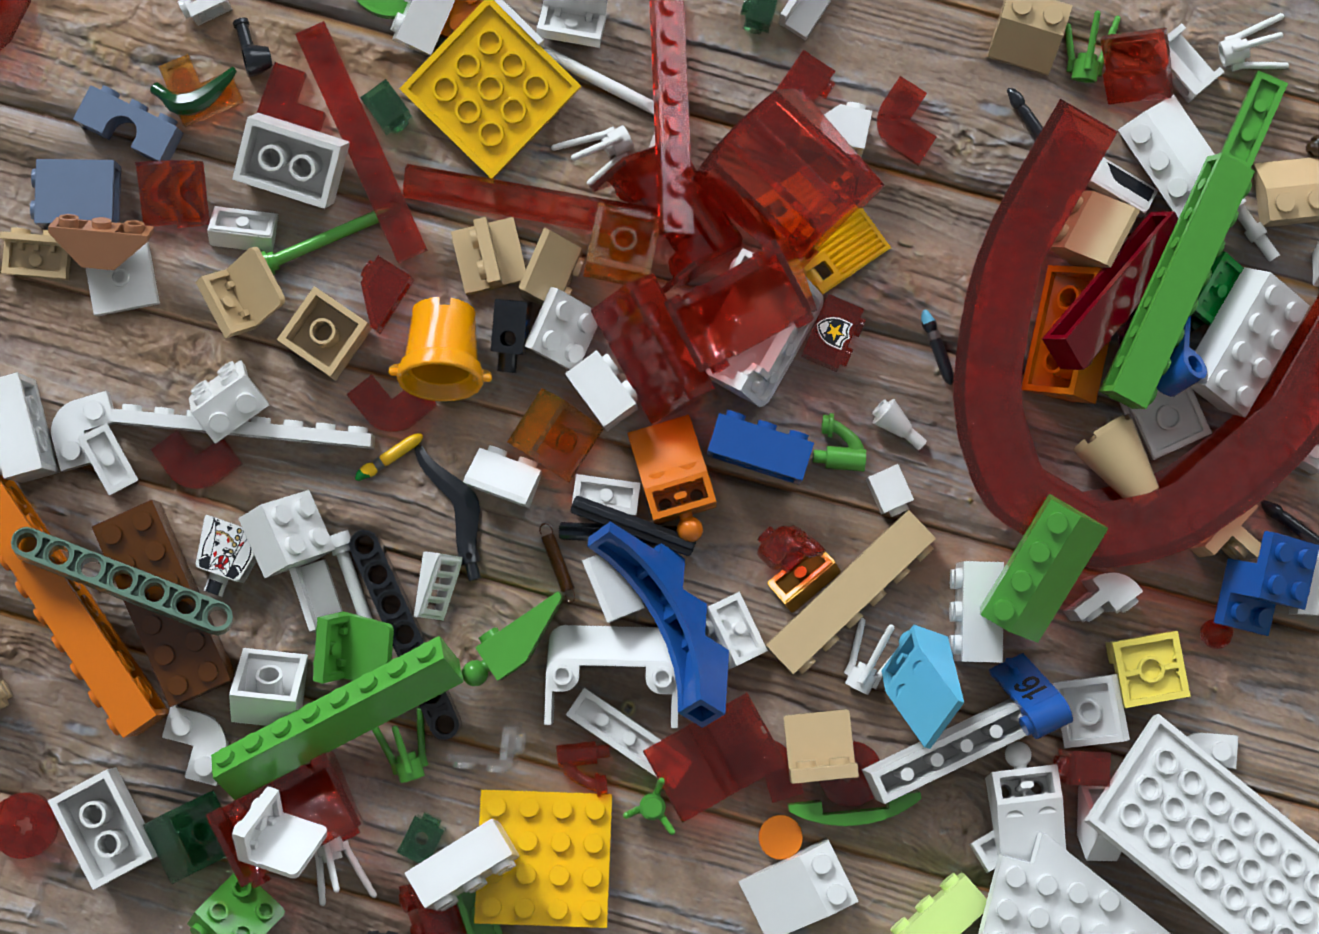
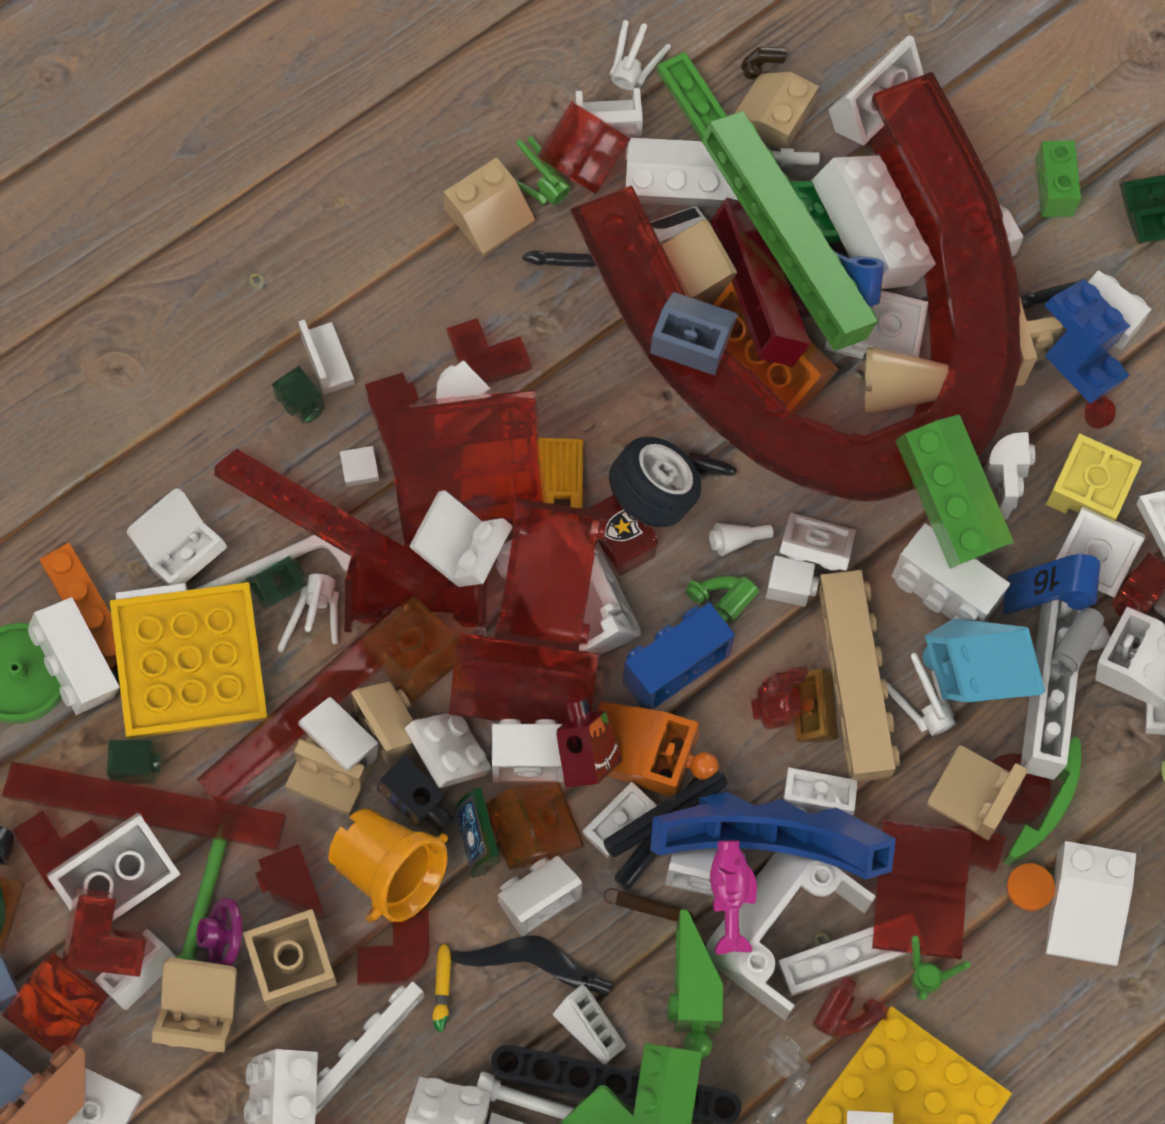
camera: 60 degrees left, 15 degrees down
none -> clear red brick [62,887,147,977]
none -> magenta piece [196,898,242,966]
none -> clear green brick [246,556,306,608]
none -> white panel [298,697,378,771]
none -> white tile [340,446,379,487]
none -> white bracket [410,490,513,587]
none -> slope [455,787,499,878]
none -> dark red torso [556,696,623,788]
none -> black wheel [609,436,701,527]
none -> sand blue slope [650,292,738,375]
none -> dark pink animal [709,840,757,955]
none -> white plate [779,513,856,571]
none -> light grey piece [1051,607,1104,676]

